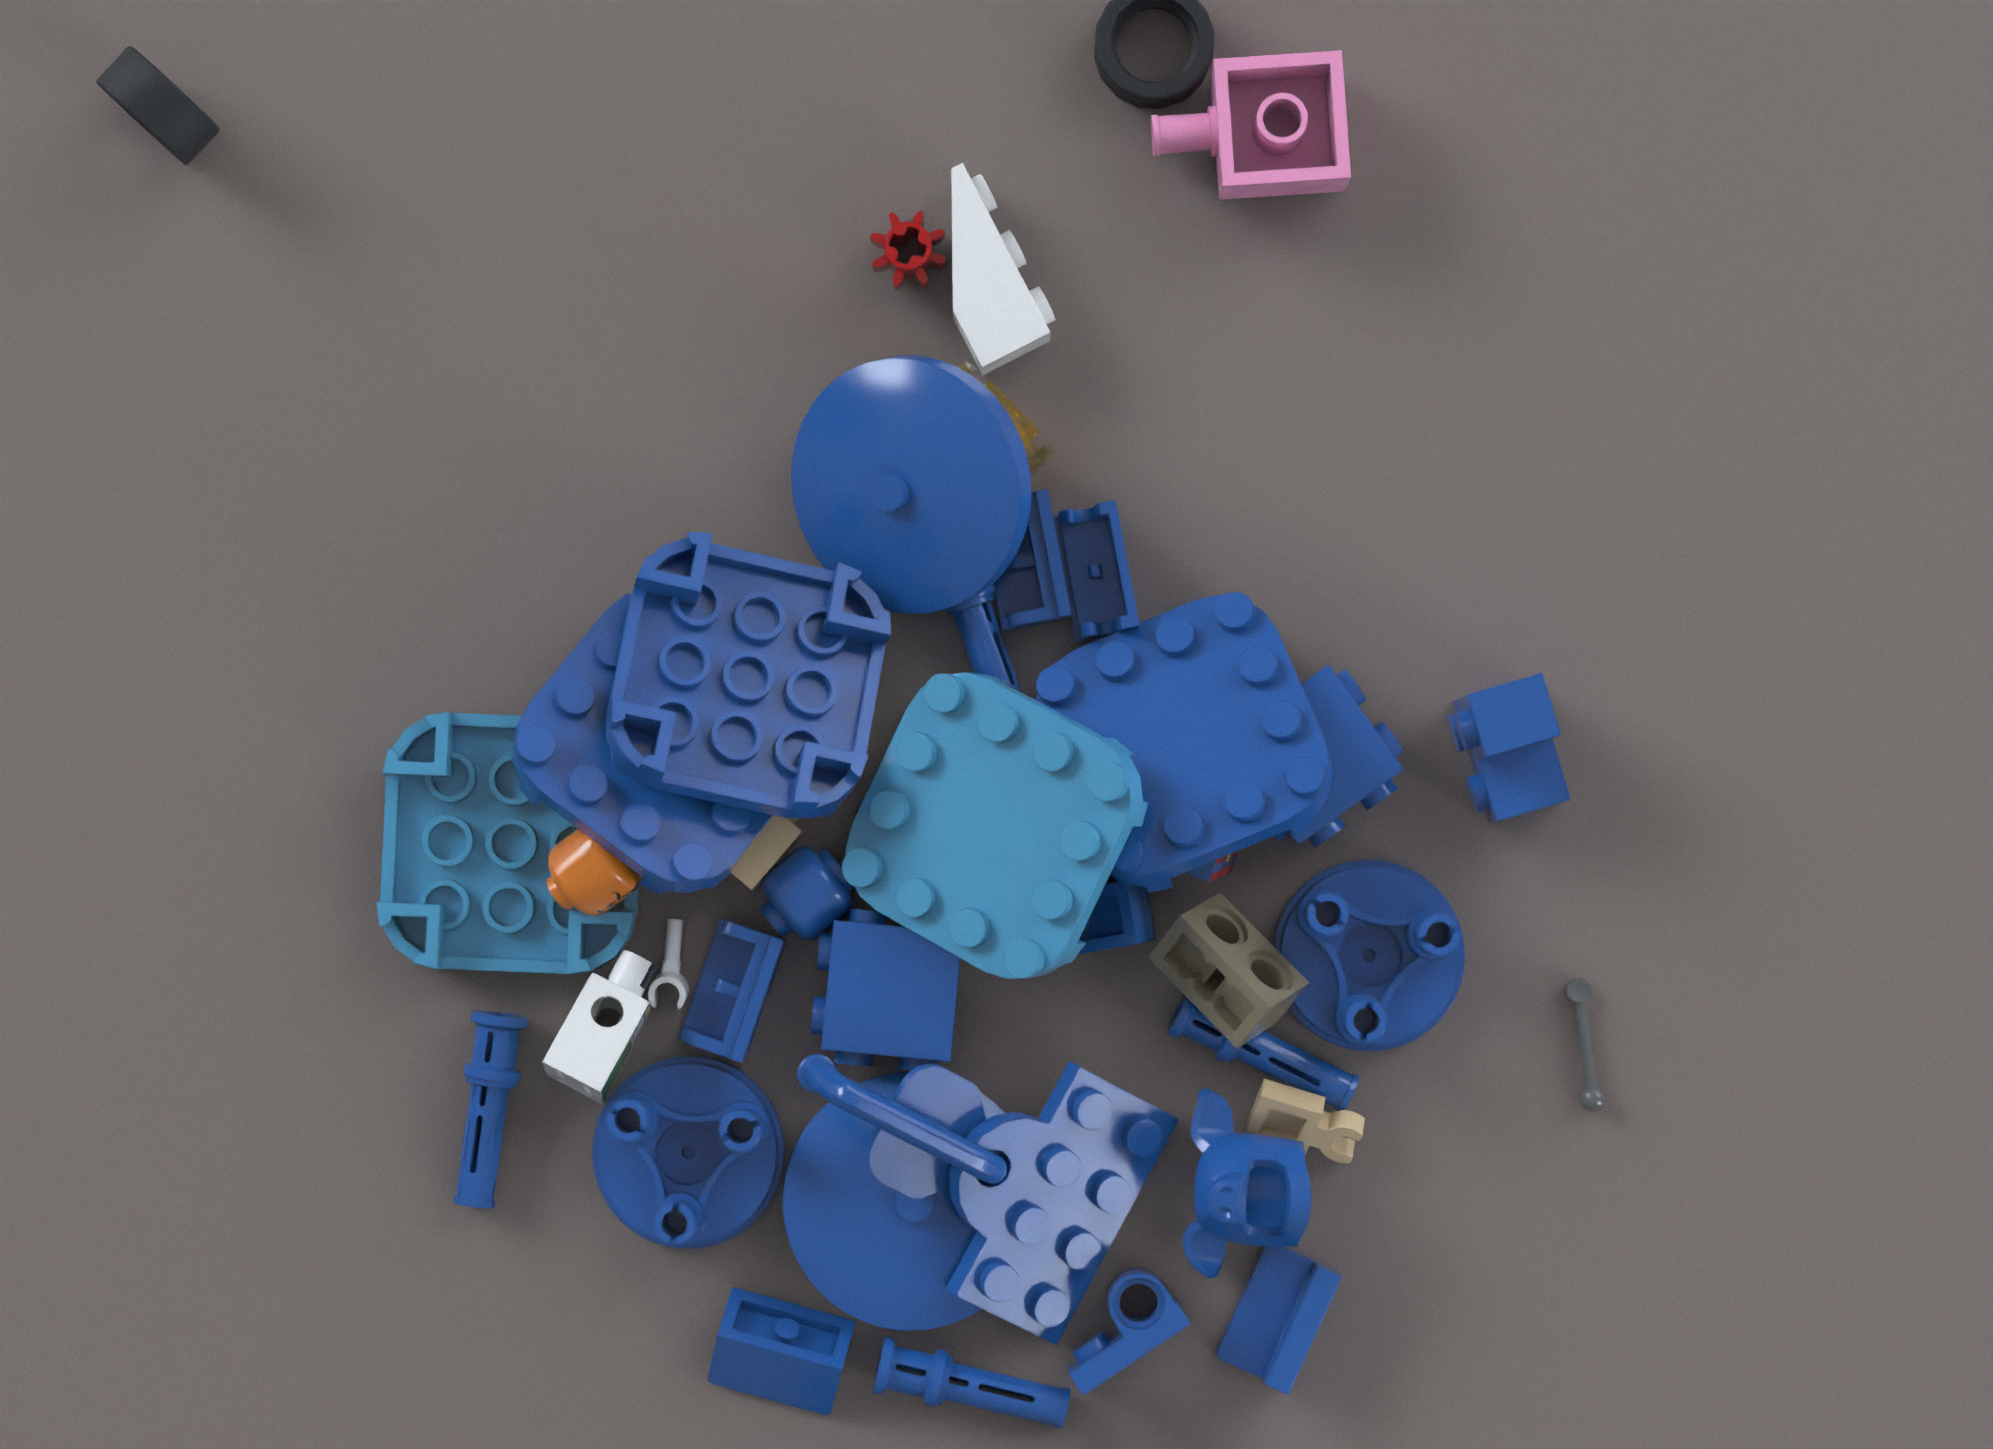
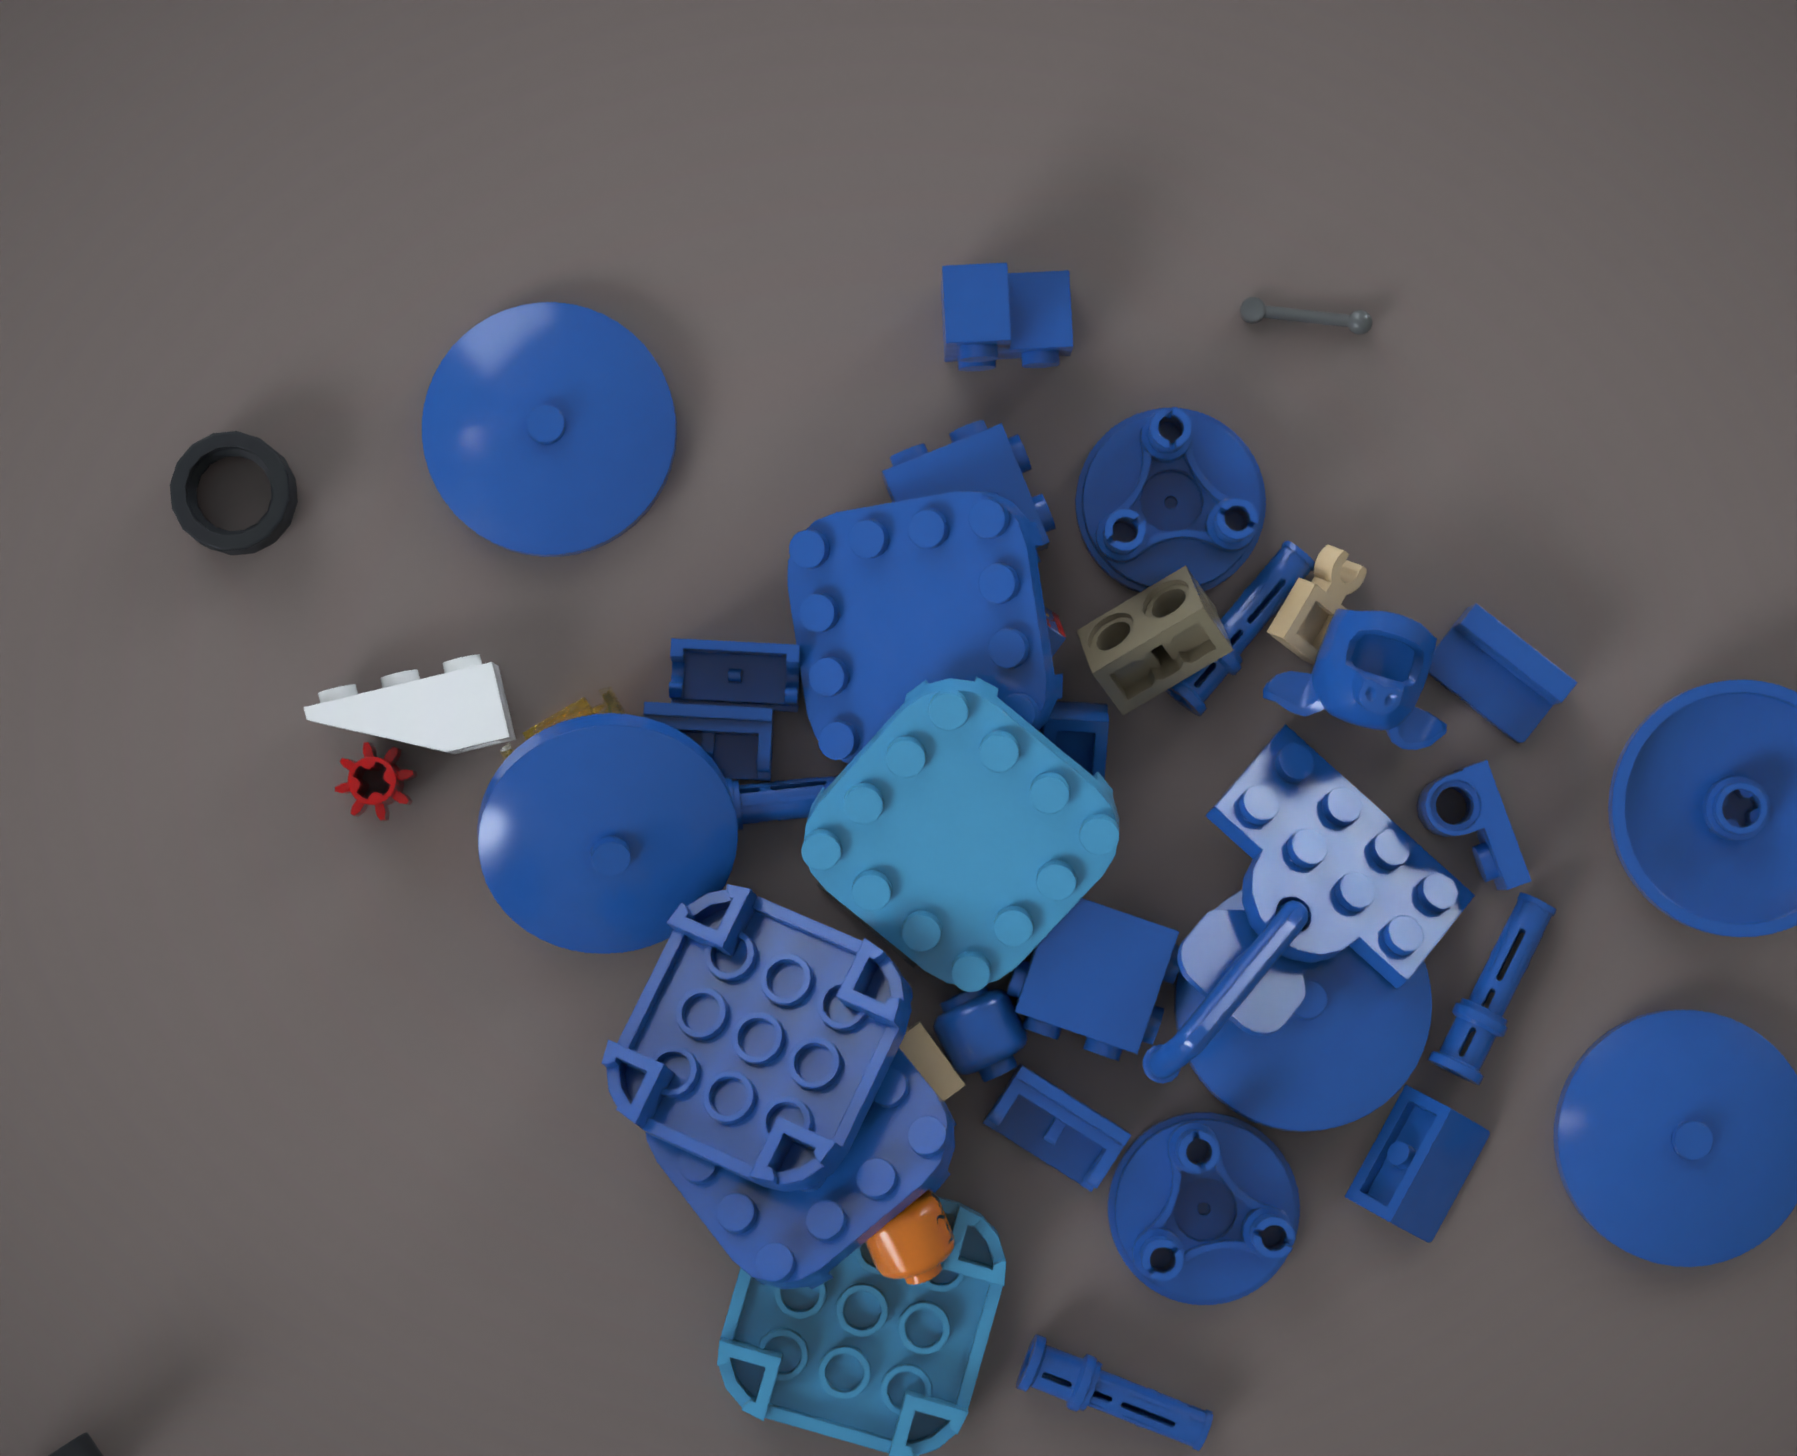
camera: 80 degrees left, 0 degrees up
white torso [542,950,657,1105] -> none
white hand [648,919,689,1010] -> none
bright pink brick [1151,50,1351,200] -> none
none -> blue dish [422,302,677,557]

